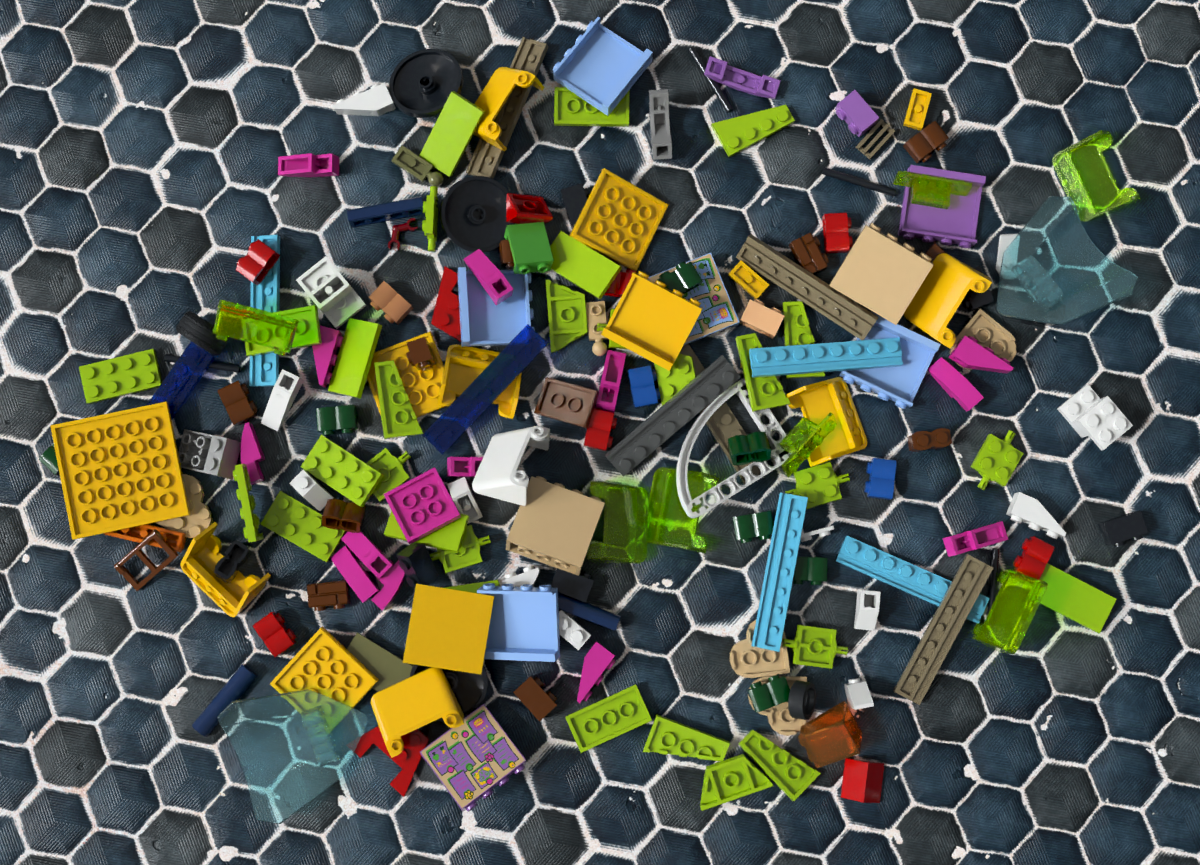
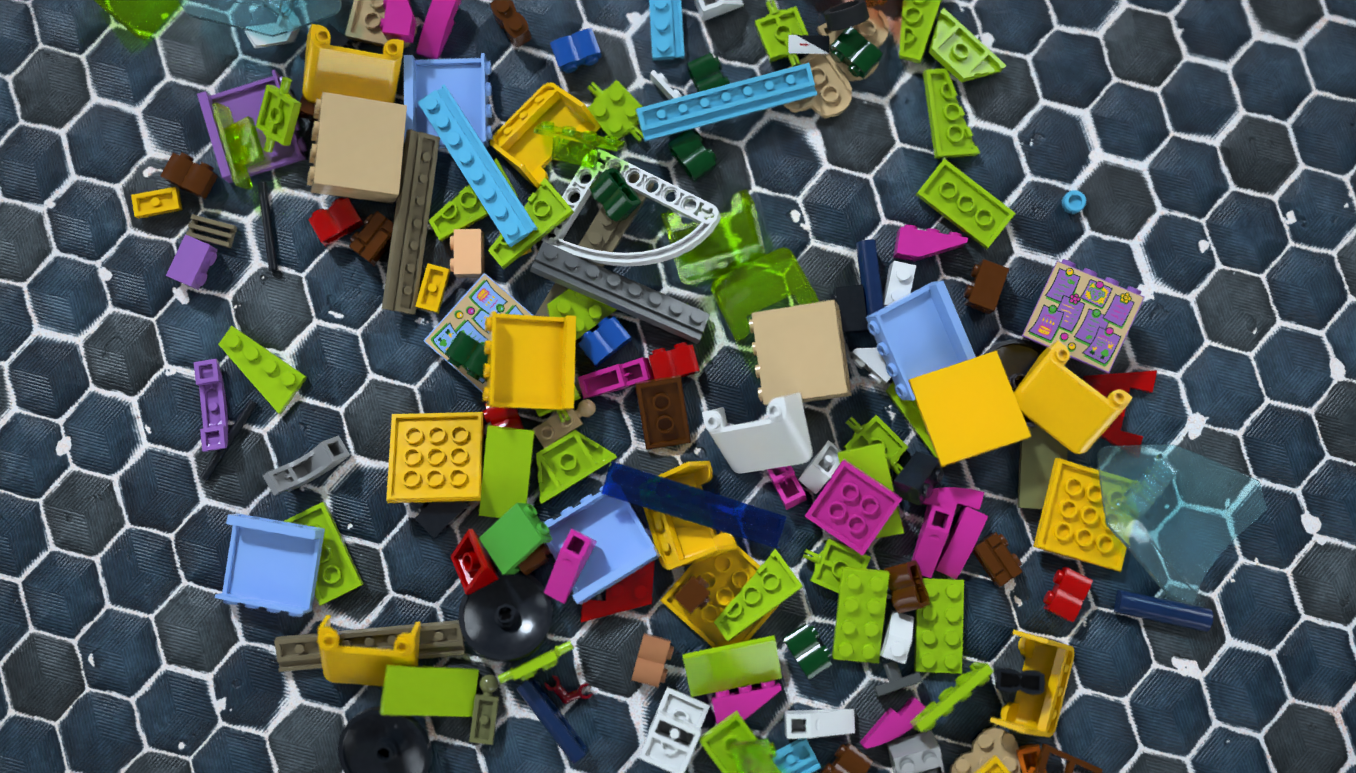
camera: 120 degrees left, 0 degrees up
none -> lime plate [256,77,302,153]
none -> sticker [788,35,830,54]
none -> dark grey tile [873,661,922,696]
none -> medium azure tile [1062,190,1086,214]

